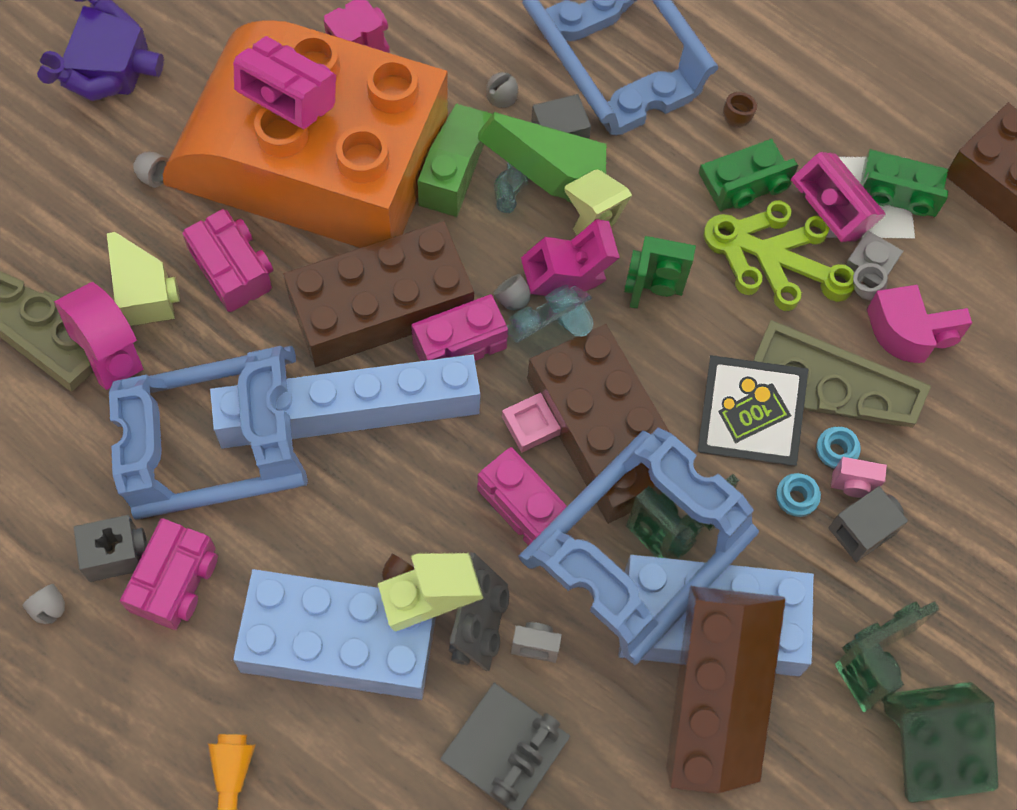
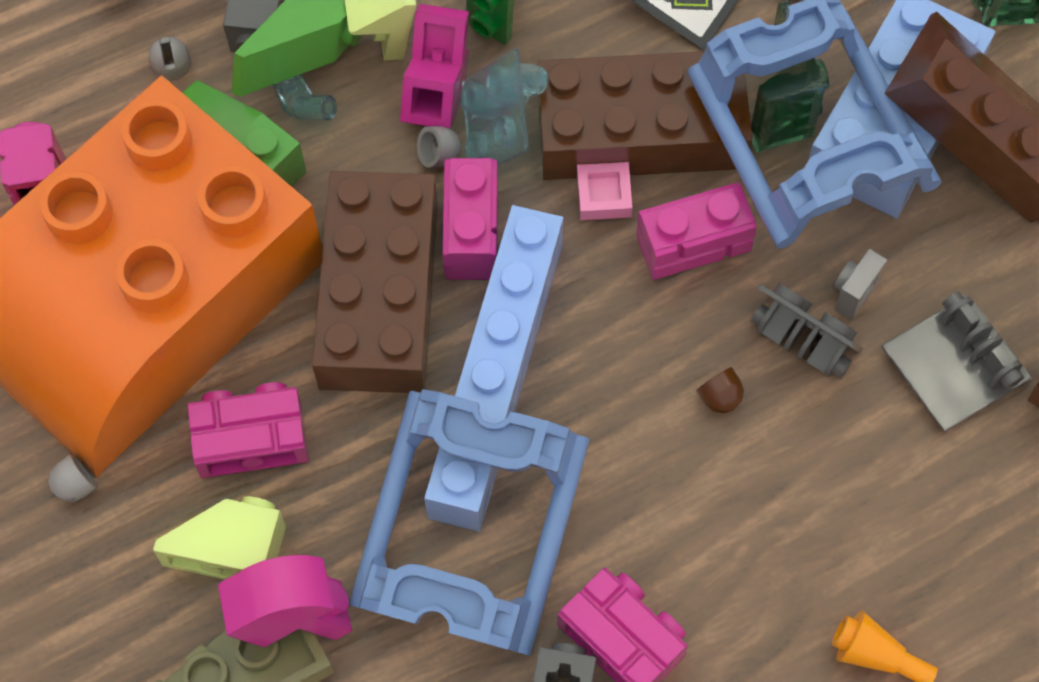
camera: 60 degrees left, 0 degrees up
dark pink brick [233,36,336,130] -> none
light blue brick [233,569,436,700] -> none
yellowish green slope [378,553,483,632] -> none

